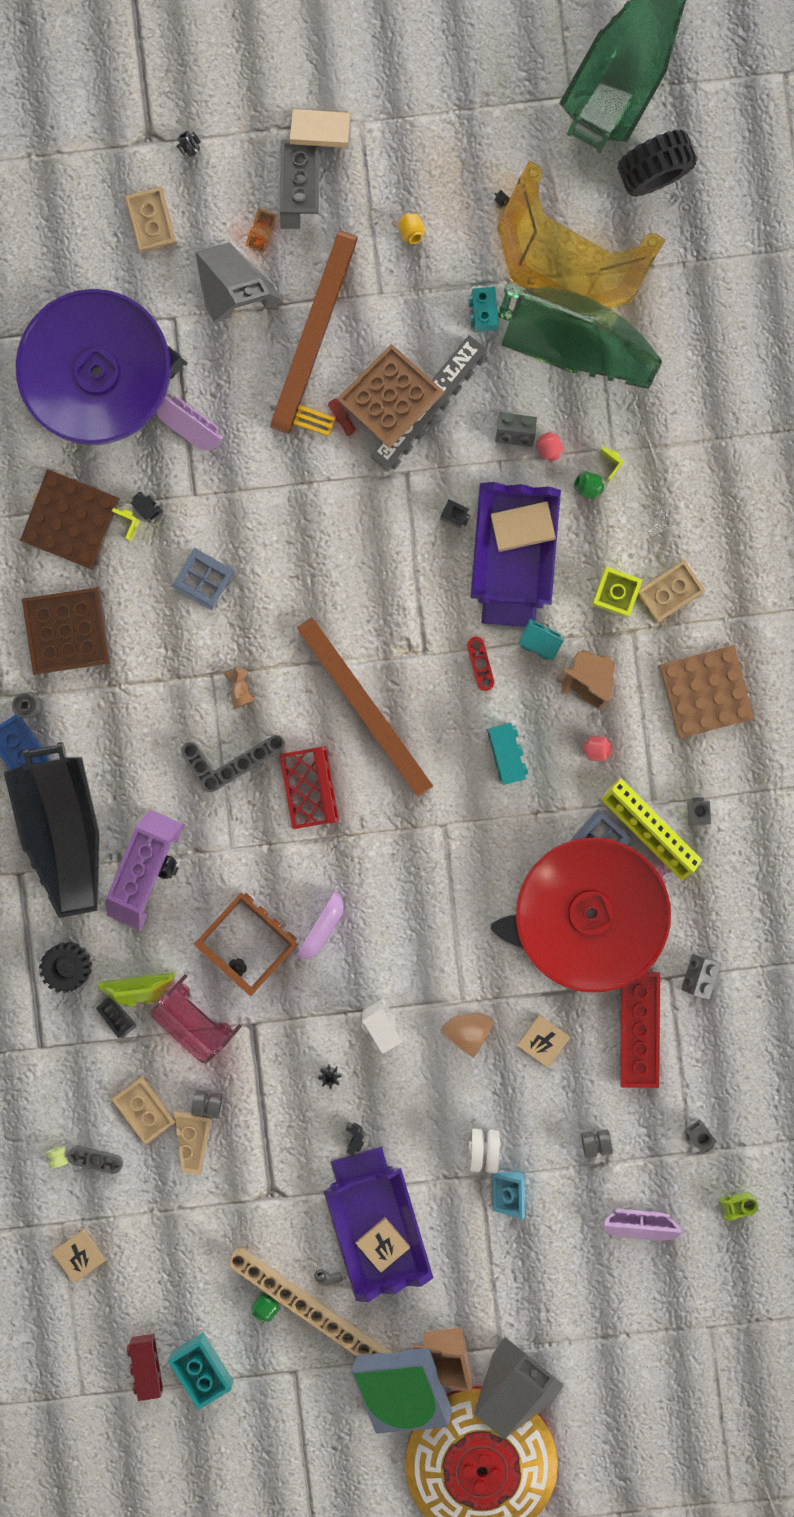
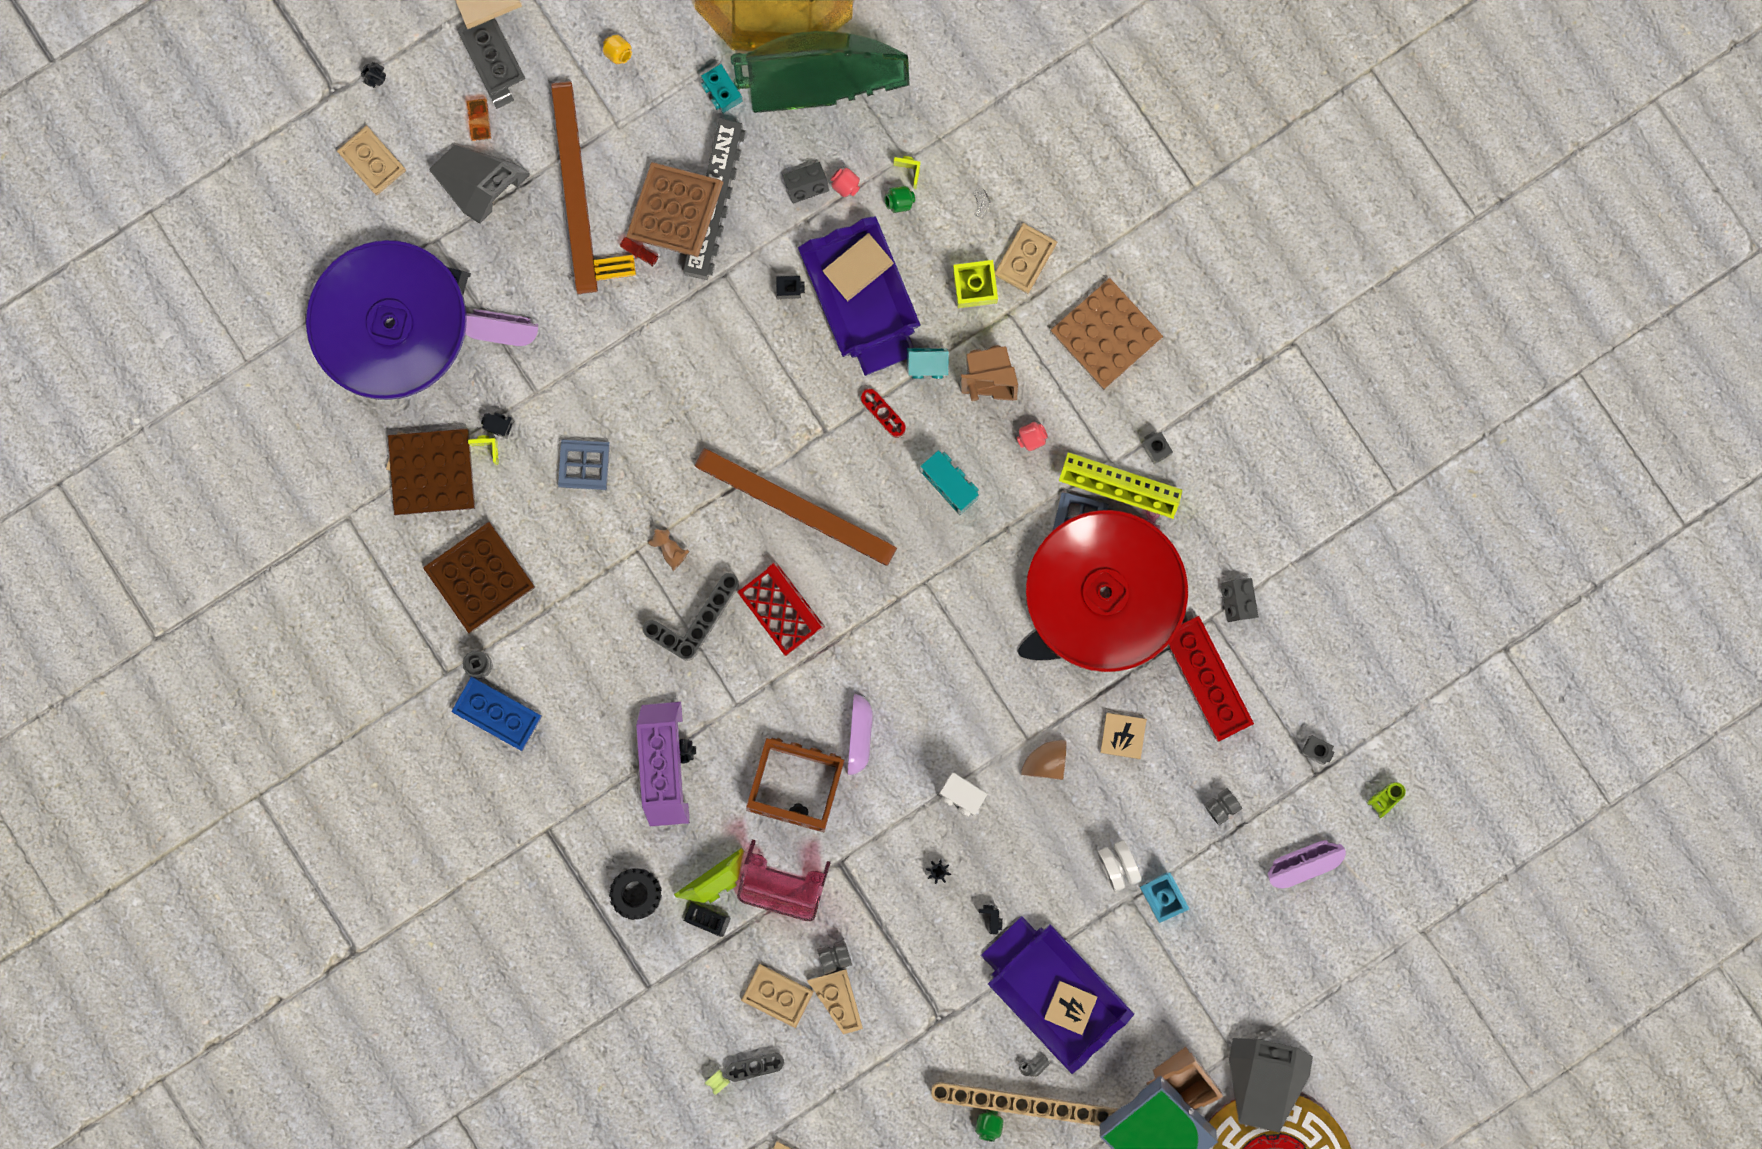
camera: 20 degrees left, 5 degrees down
black windscreen [4,742,100,918] -> none

